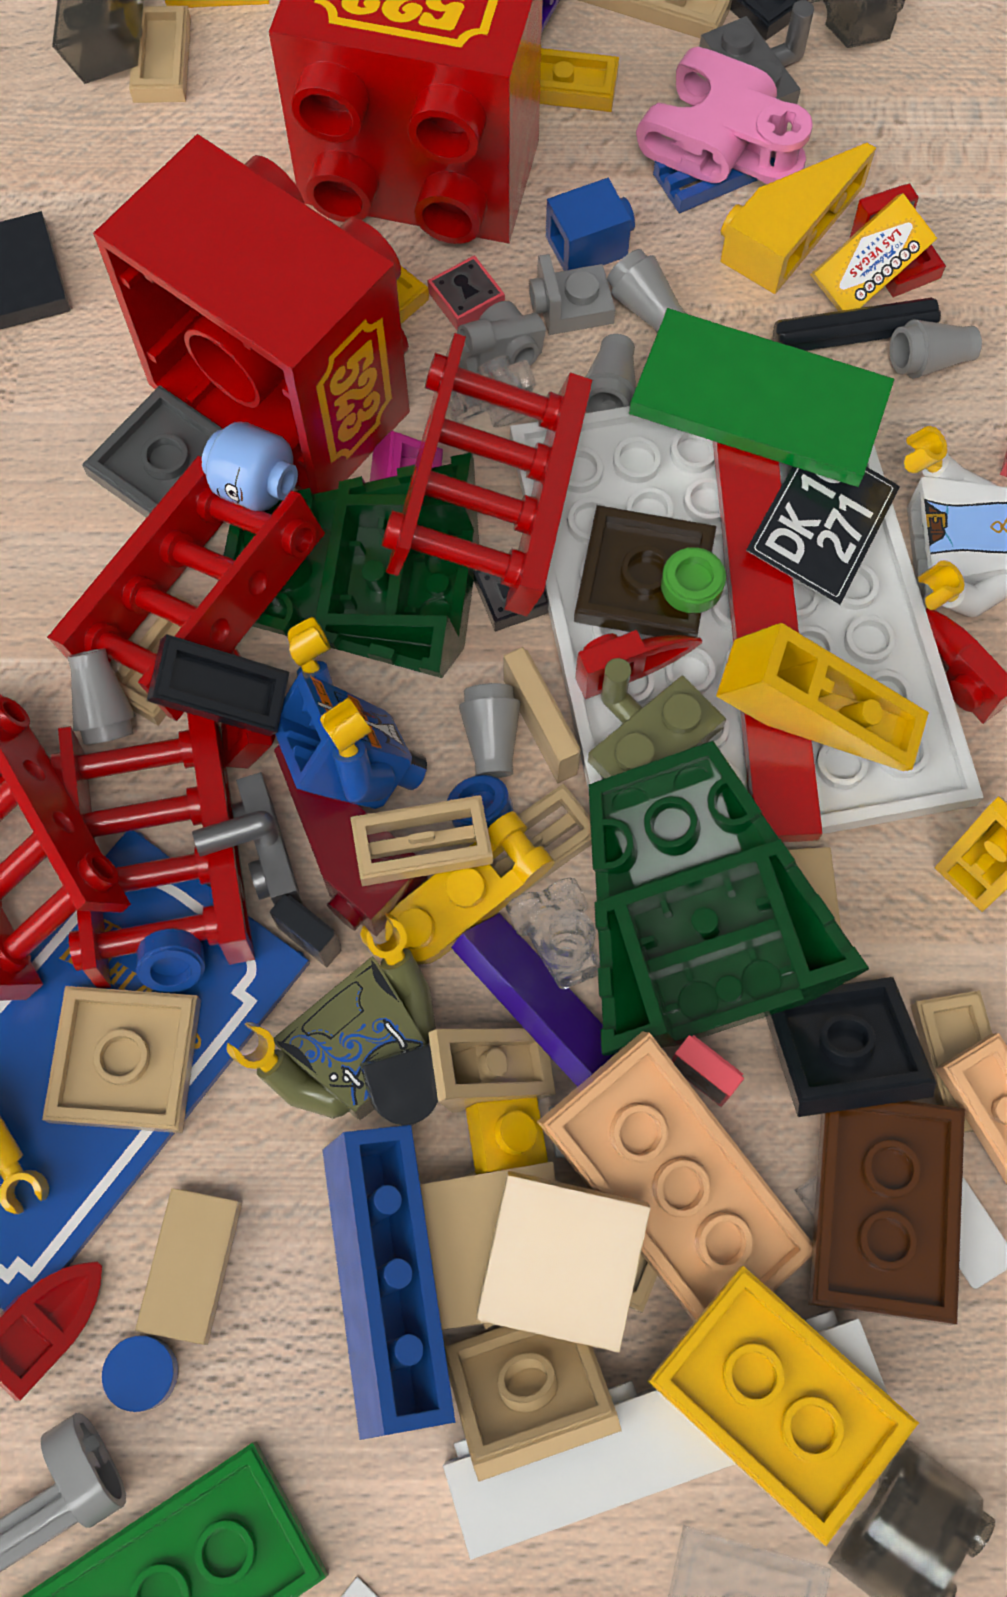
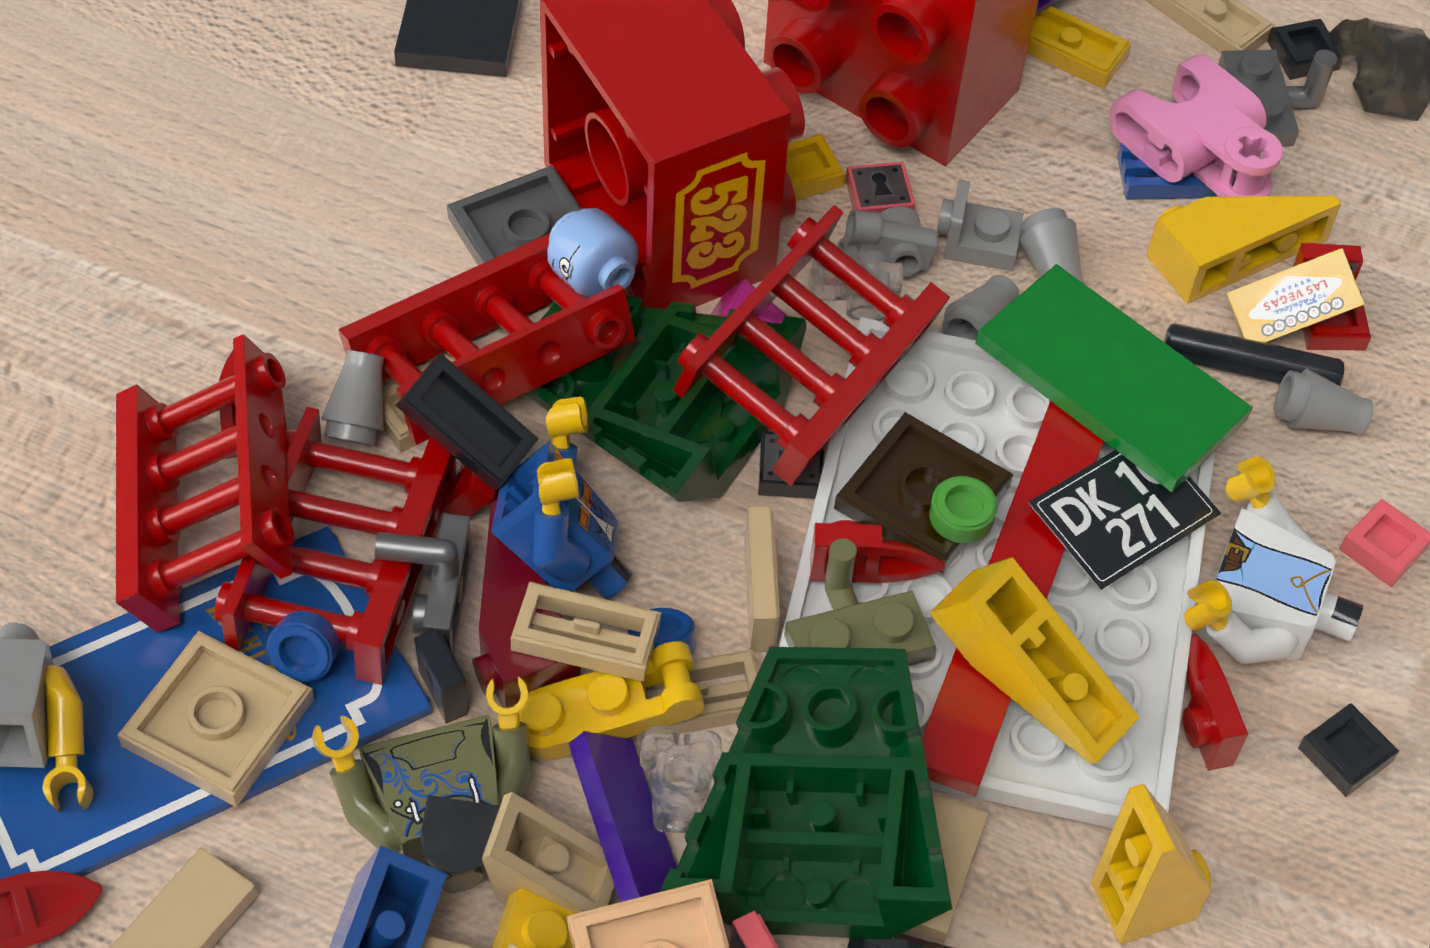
camera: 20 degrees right, 15 degrees down
light grey cone [459,683,521,778] -> none
blue brick [545,177,635,271] -> none

